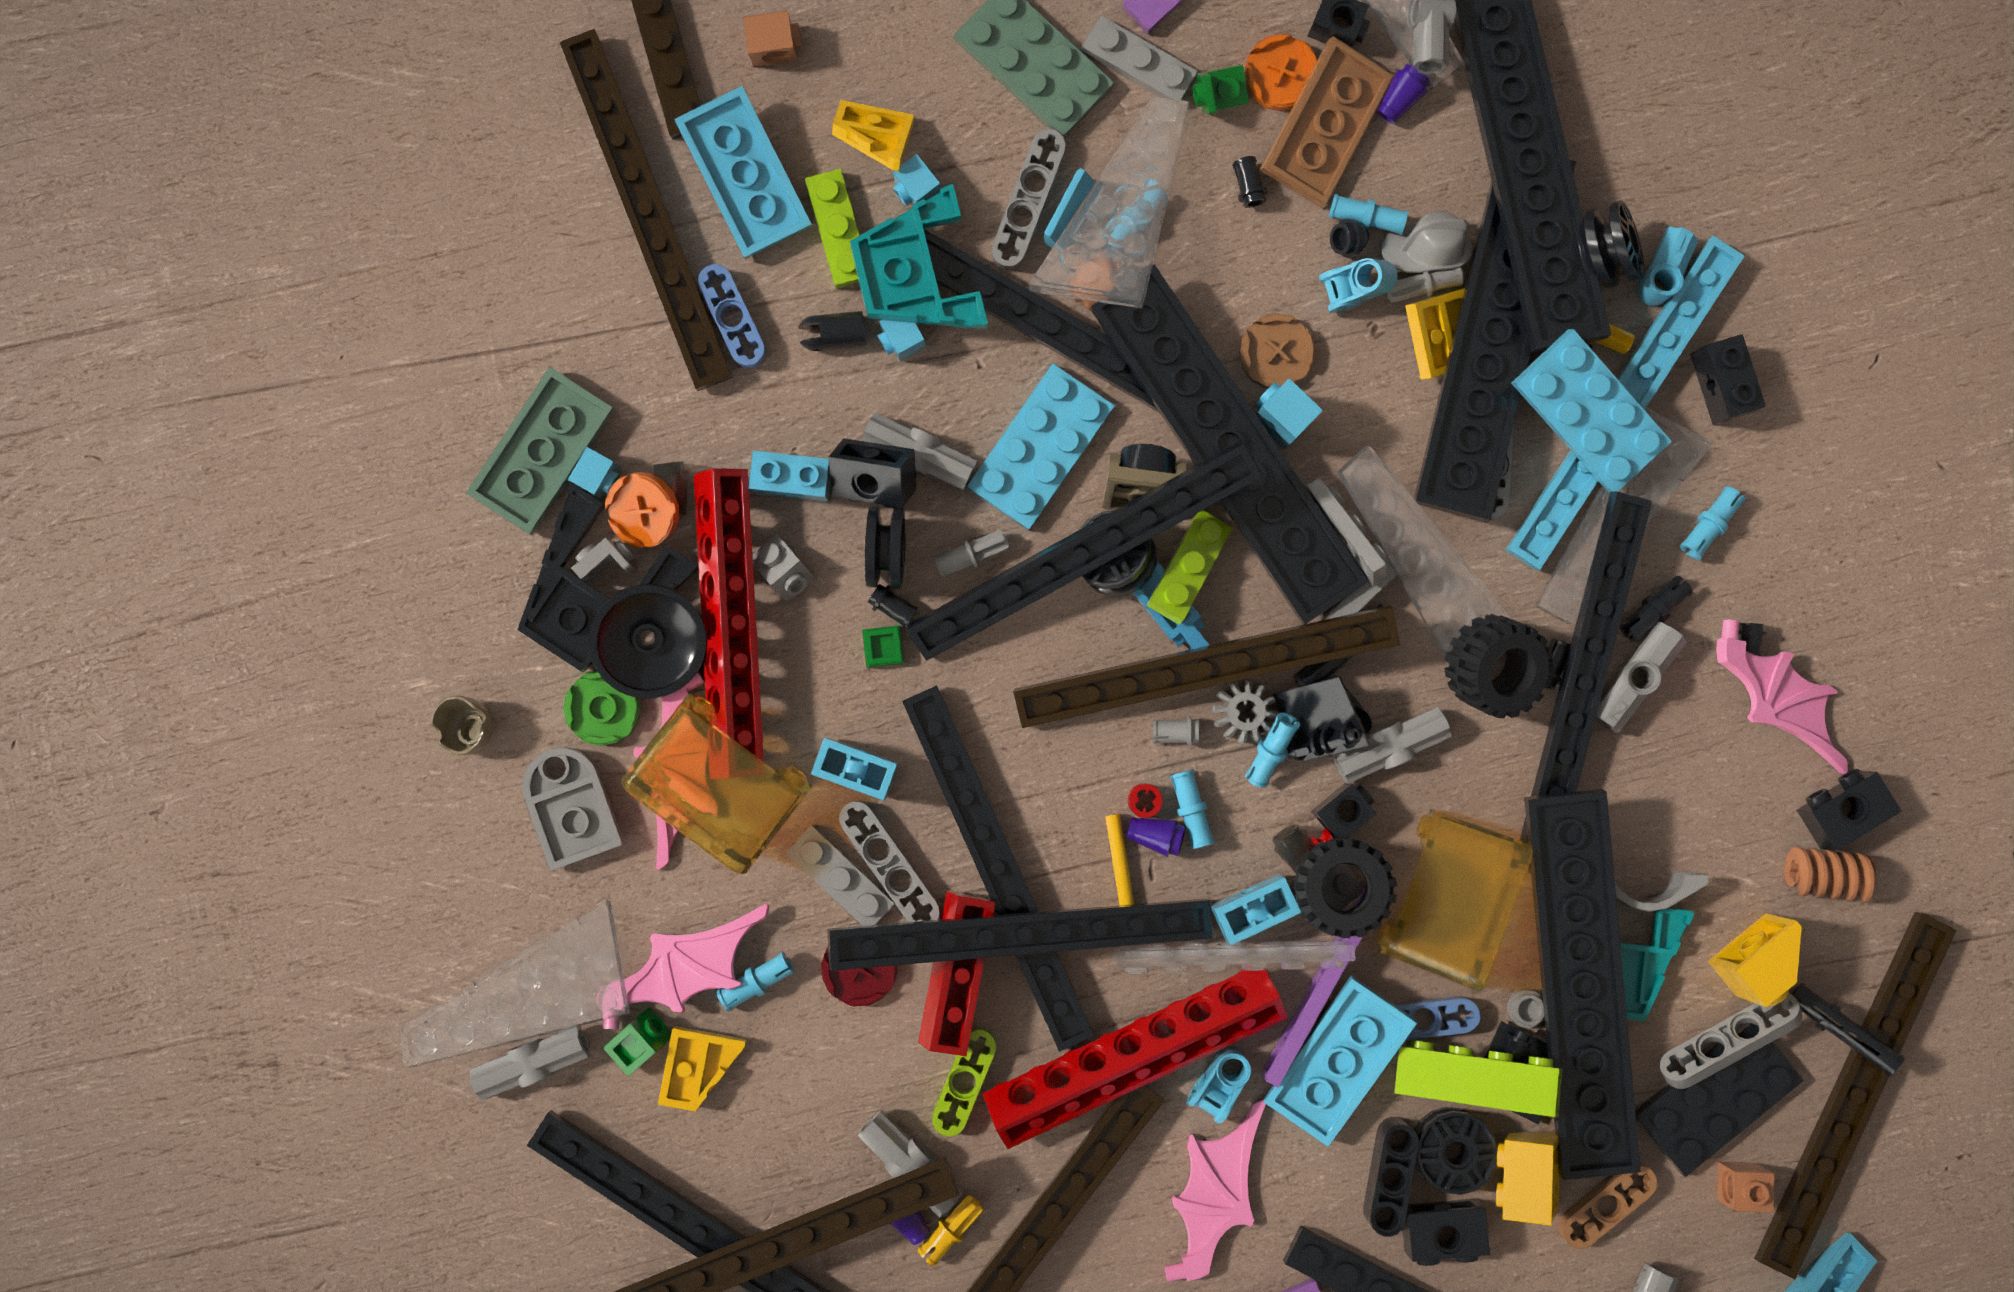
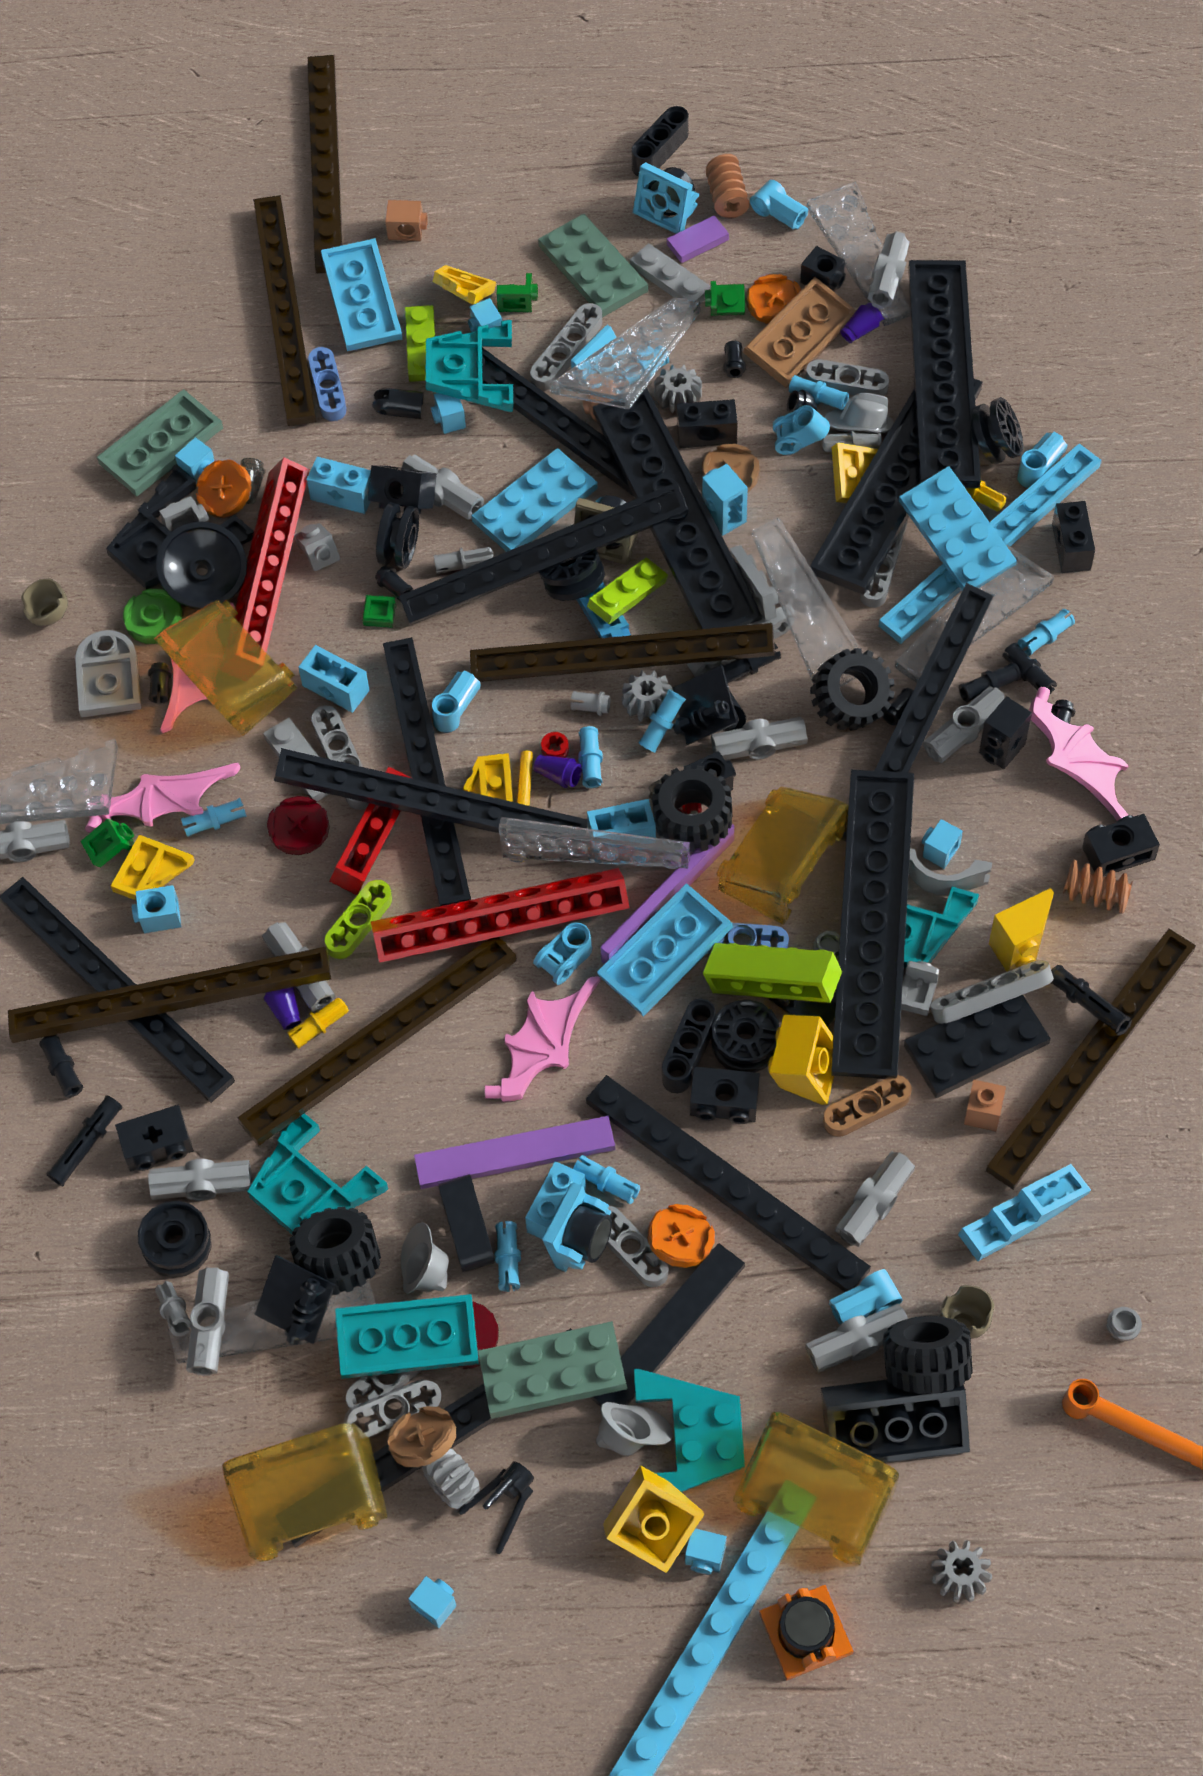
camera: 15 degrees right, 25 degrees down
none -> medium azure brick [132,885,181,933]
none -> black pin [148,662,172,703]
none -> medium azure piece [432,670,481,733]
none -> yellow wing [463,753,513,802]
none -> green bracket [496,273,538,312]
none -> light grey gear [654,364,702,413]
none -> black brick [677,399,738,448]
none -> light grey beam [806,359,889,396]
none -> light grey bracket [901,961,939,1016]
none -> medium azure plate [921,819,963,869]
none -> black brick [979,696,1032,769]
none -> black pin [1002,643,1057,695]

